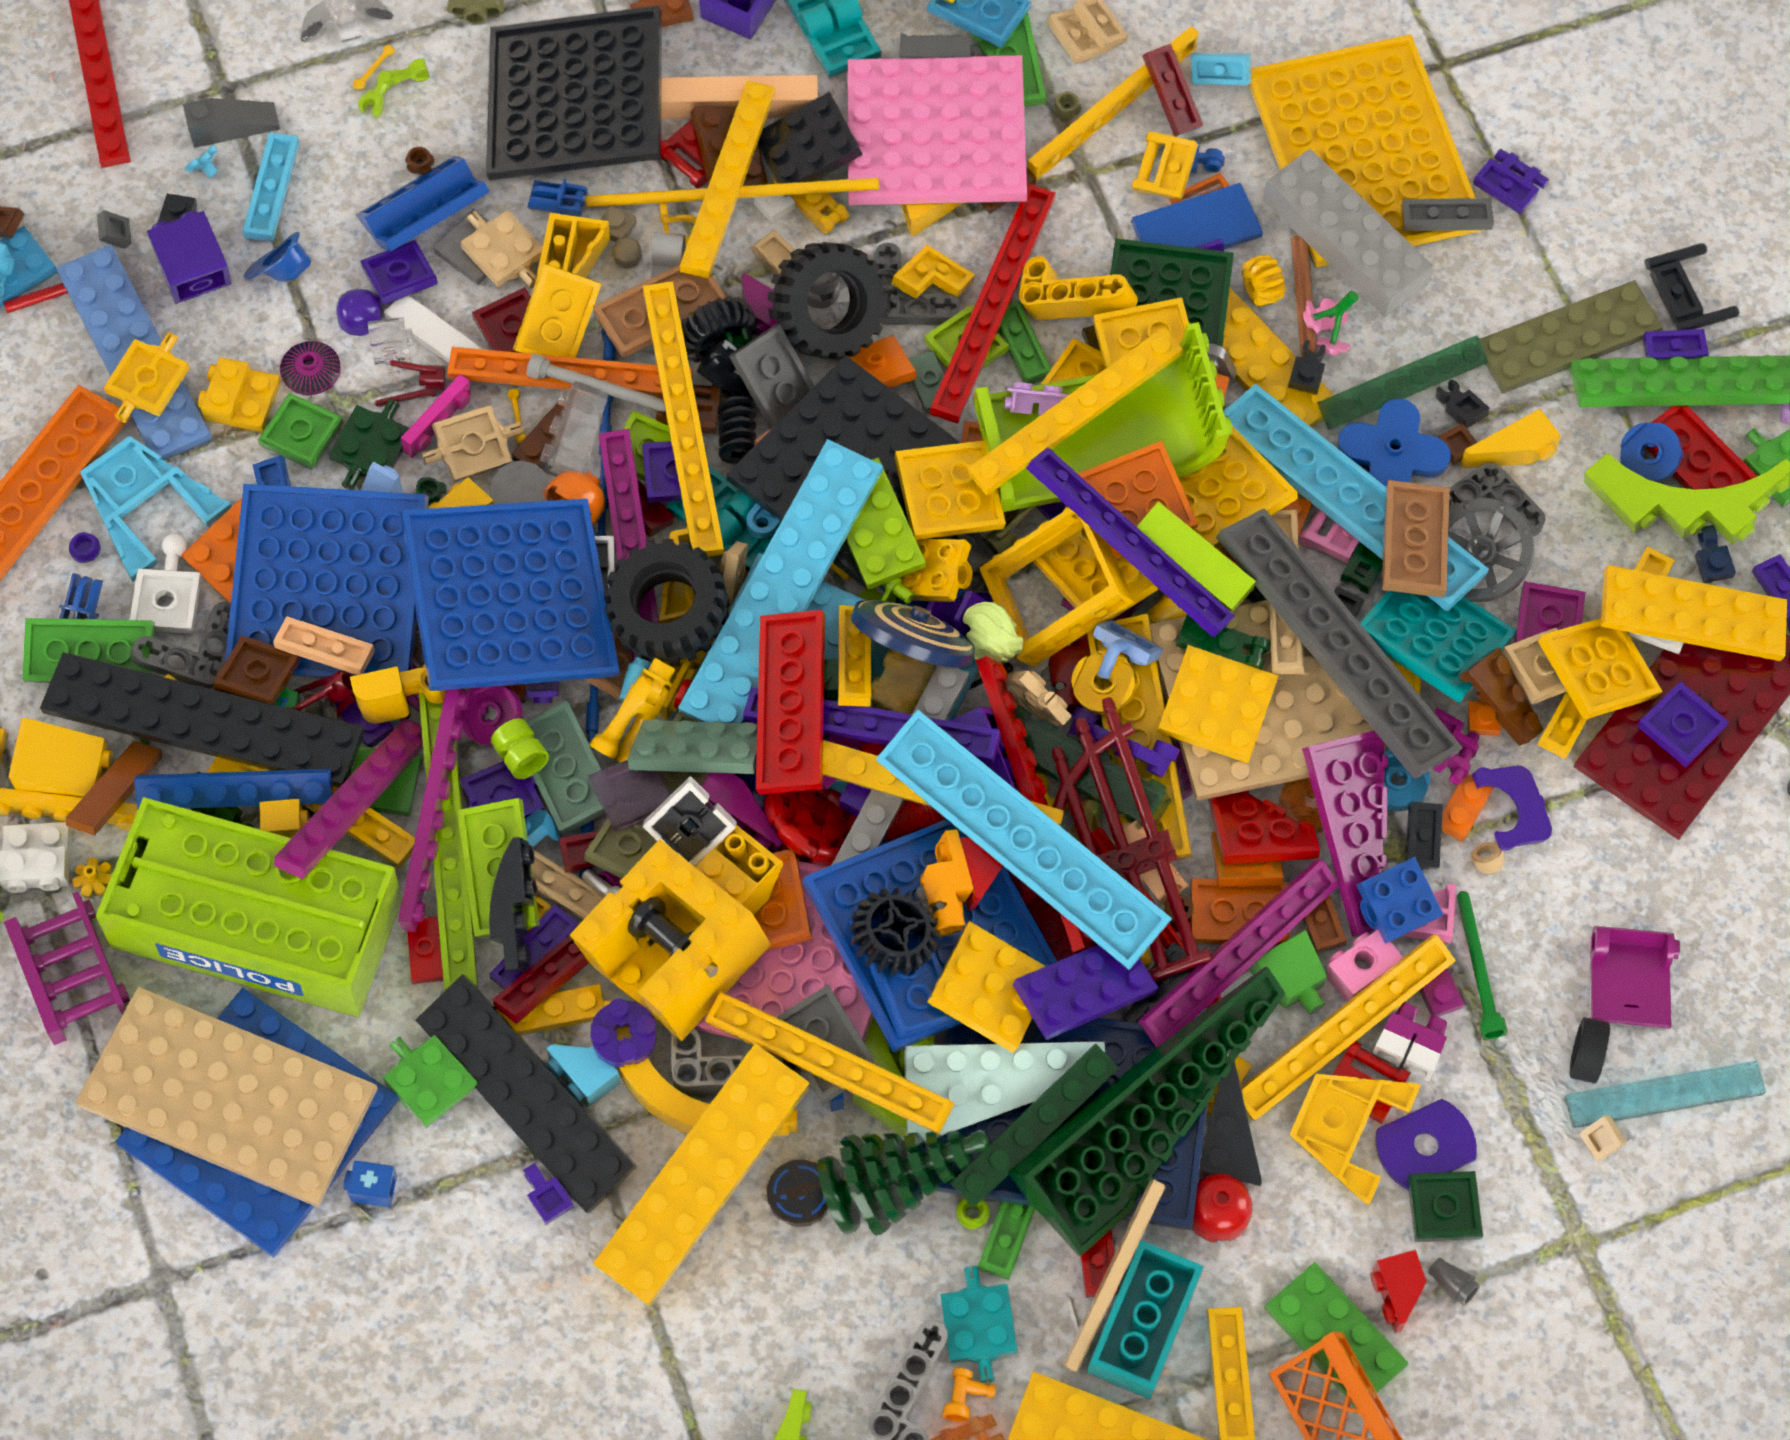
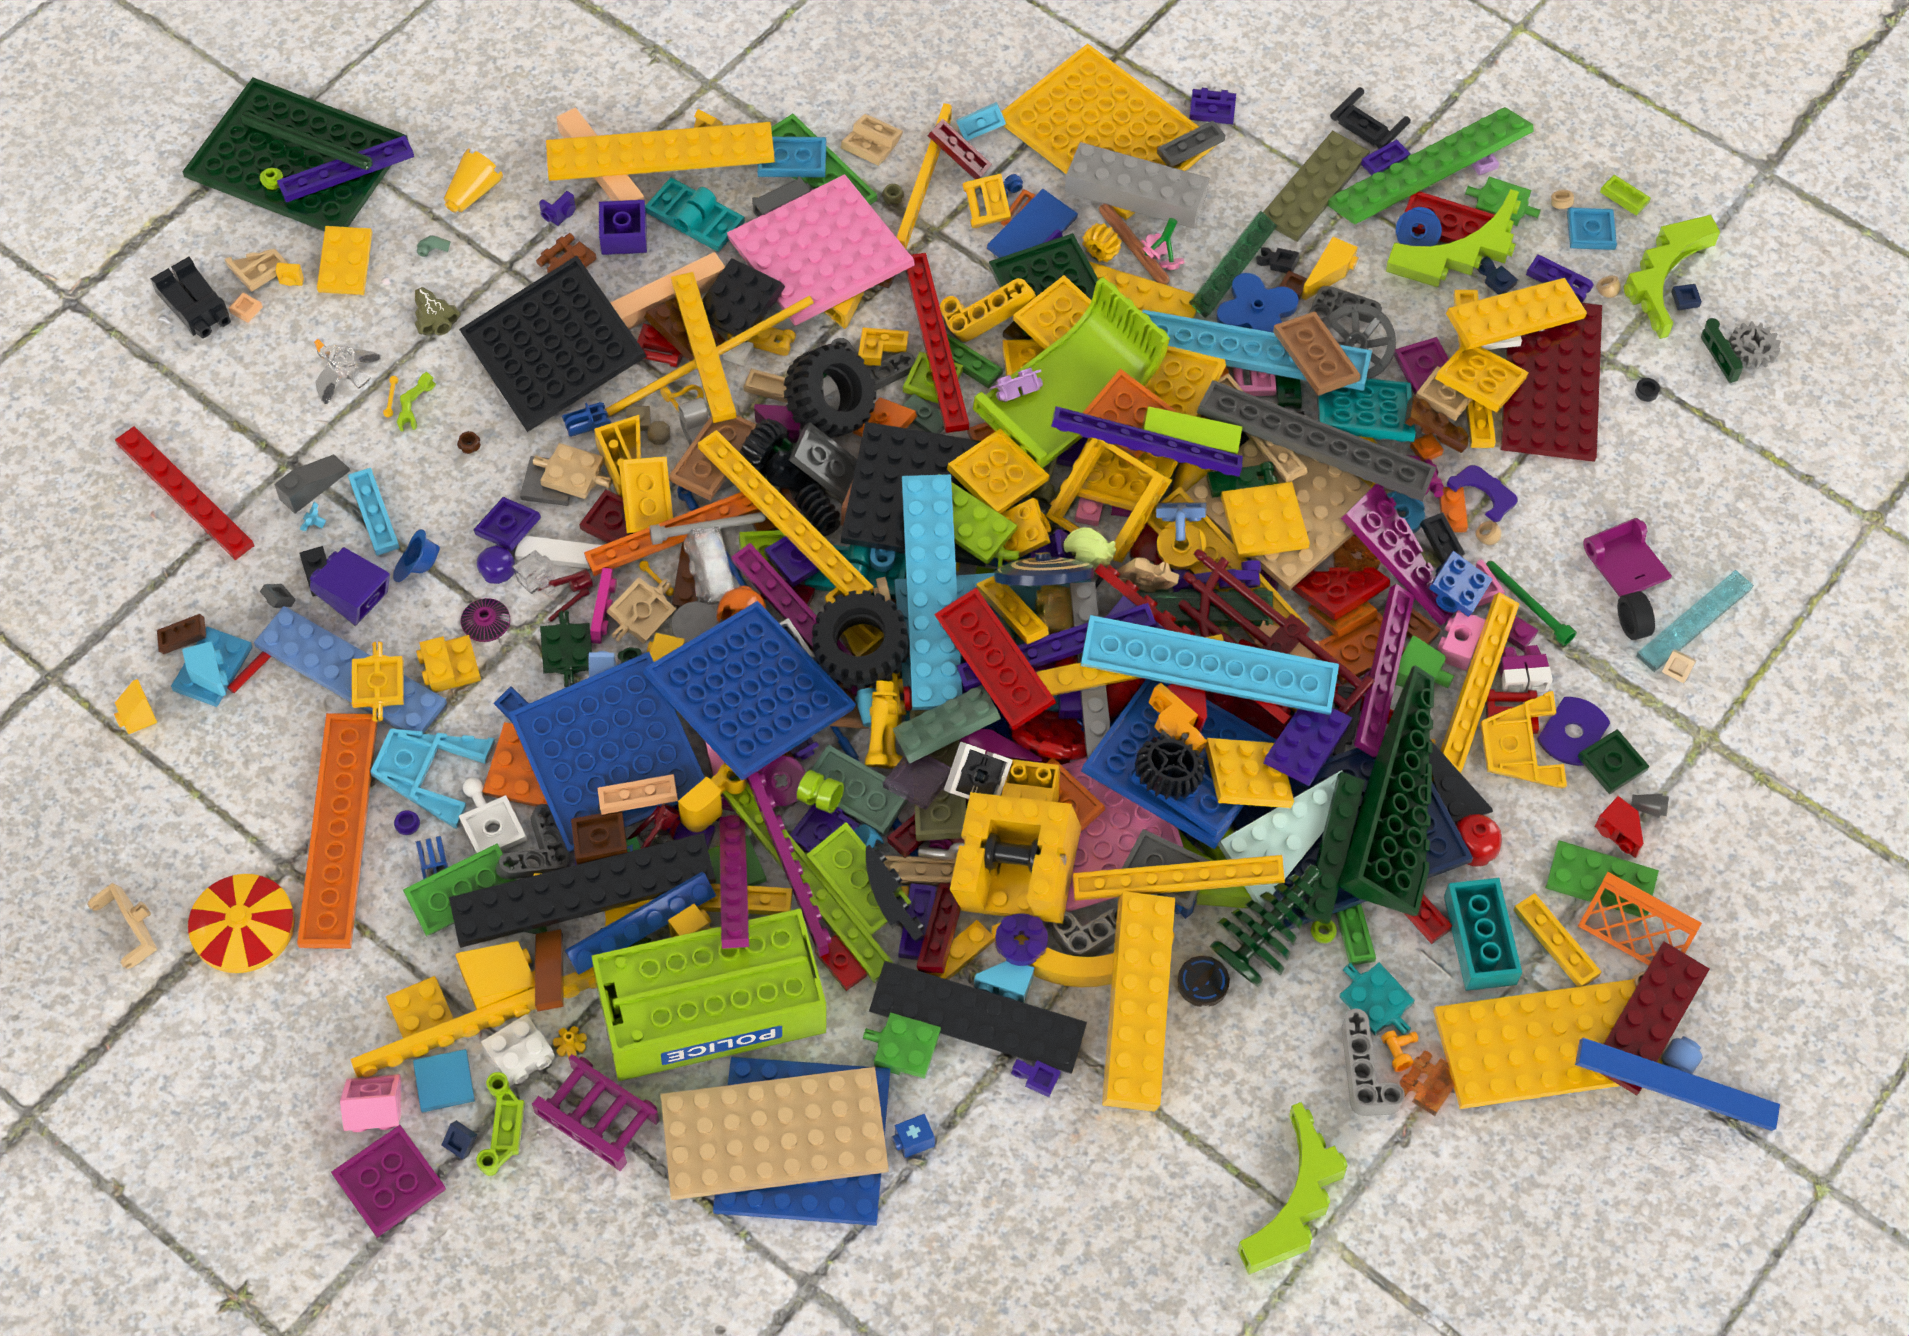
camera: 30 degrees left, 5 degrees down
bright green plate [258,392,343,470] -> none
blue slope [356,156,490,252] -> none
yellow plate [968,327,1183,495] -> none
tan tile [1062,1180,1165,1372] -> none
black plate [1288,340,1326,395] -> none
dark purple plate [1637,681,1729,768] -> none
none -> bright pink plate [1075,497,1103,526]

